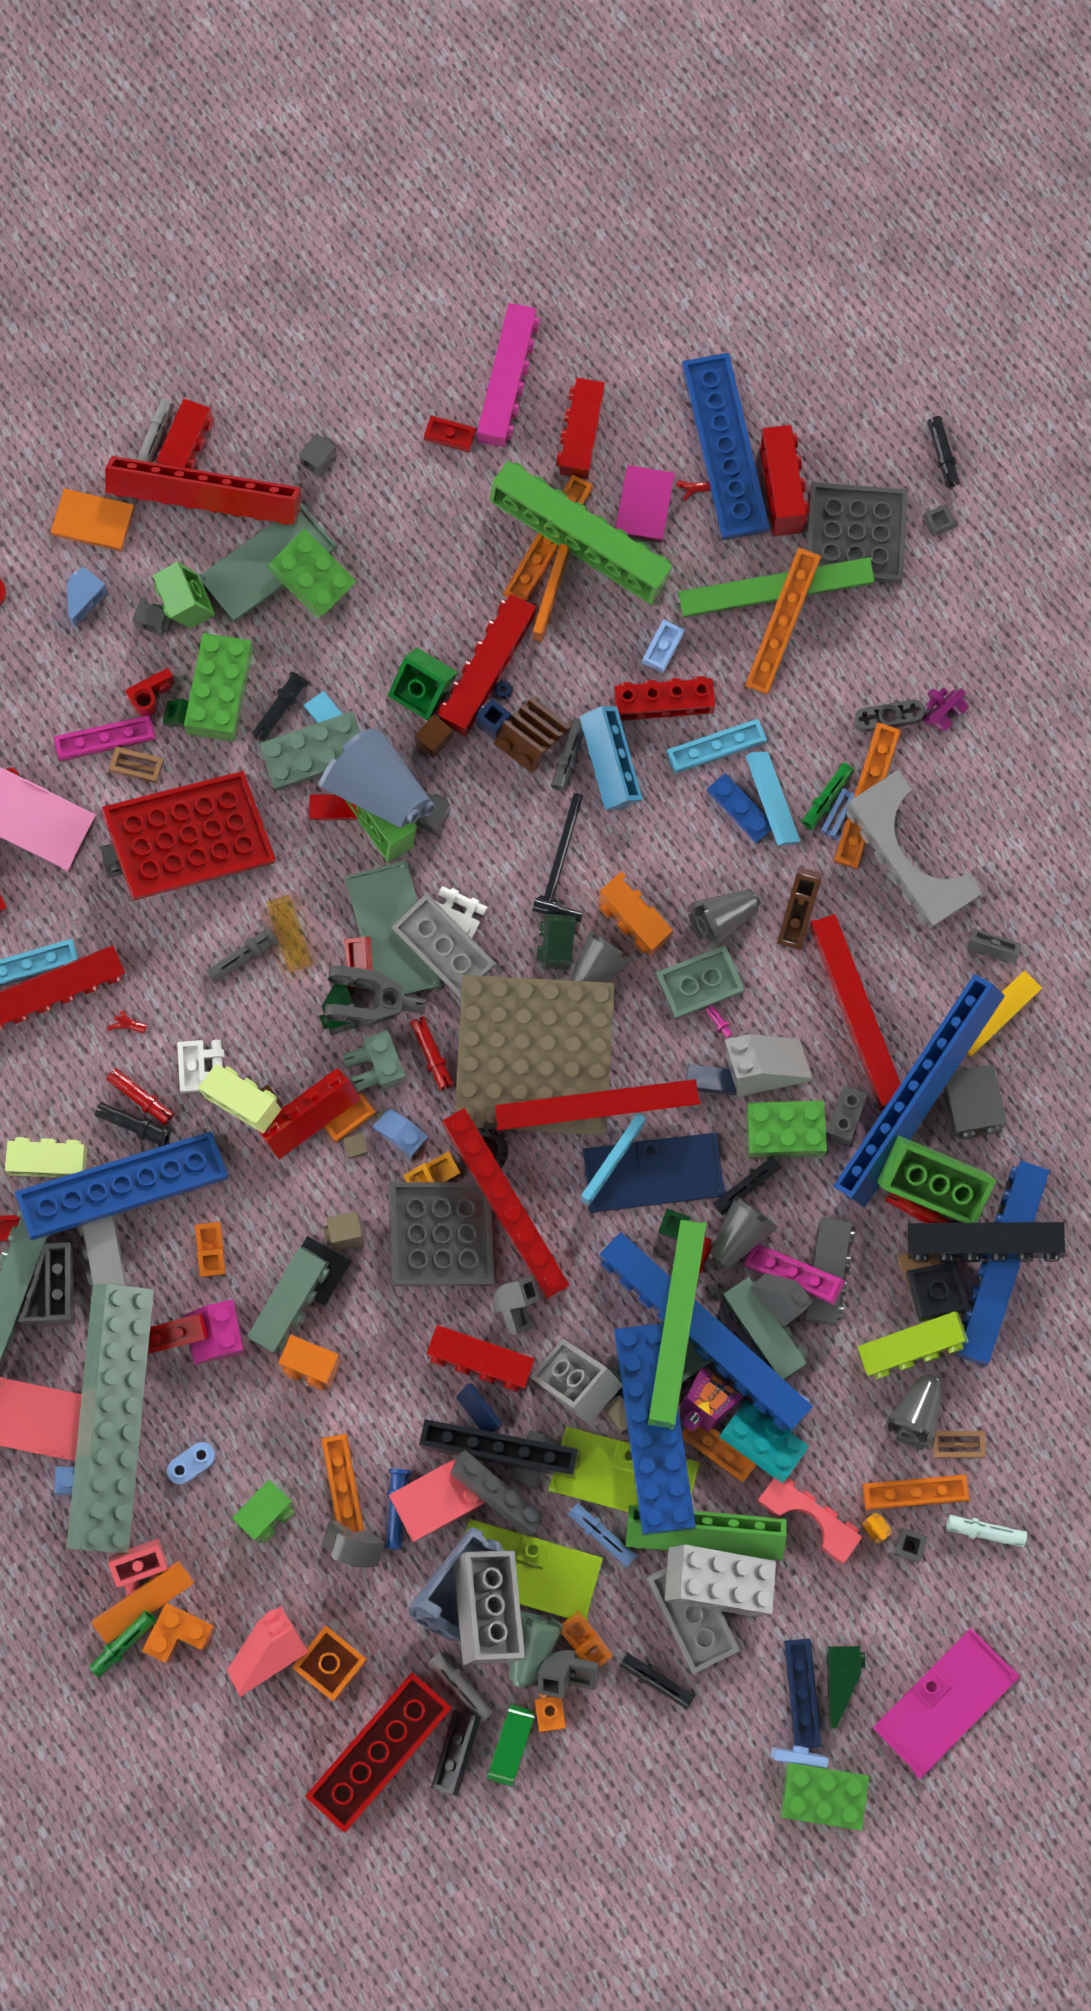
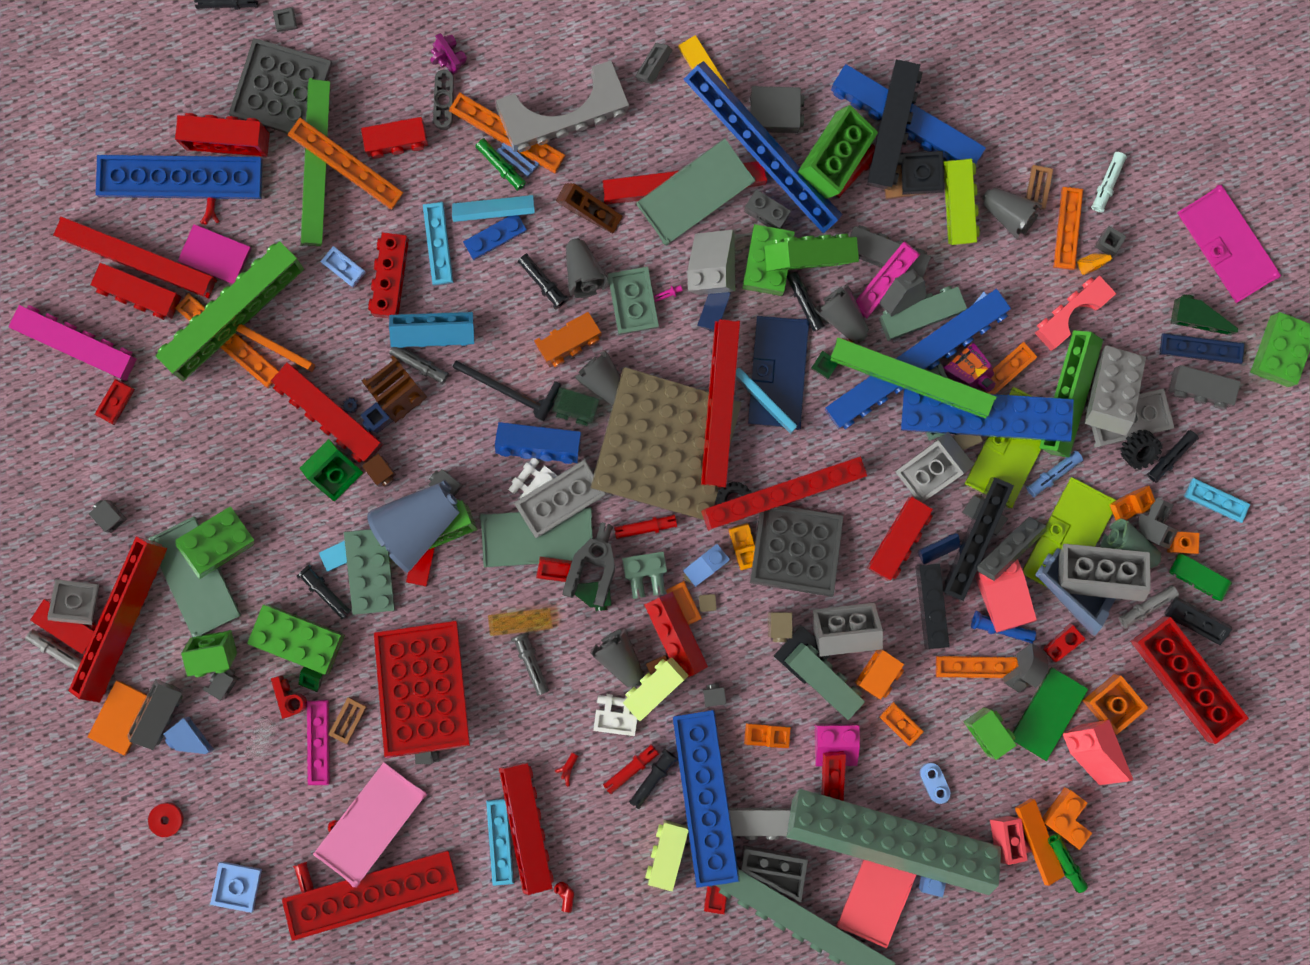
camera: 80 degrees left, 10 degrees up
dark grey brick [493,1275,541,1336] -> none
teal plate [719,1400,809,1484] -> none
light blue plate [770,1745,829,1768] -> none
none -> light grey tile [48,579,99,625]
none -> red tile [53,216,218,299]
none -> dark grey brick [127,679,183,750]
none -> red brick [361,117,429,159]
none -> blue brick [495,422,581,464]
none -> black pin [518,253,569,310]
none -> dark grey cone [590,629,644,688]
none -> sand green door [636,138,755,246]
none -> dark grey plate [703,683,726,707]
none -> bright green brick [764,234,859,271]
none -> light grey brick [813,603,883,656]
none -> orange plate [879,702,924,747]
none -> black brick [915,563,950,649]
none -> green tile [1012,667,1088,761]
none -> red leg [1043,623,1086,662]
none -> black tyre [1120,429,1163,470]
none -> dark grey brick [1168,365,1241,410]
none -> medium azure tile [1184,478,1251,523]

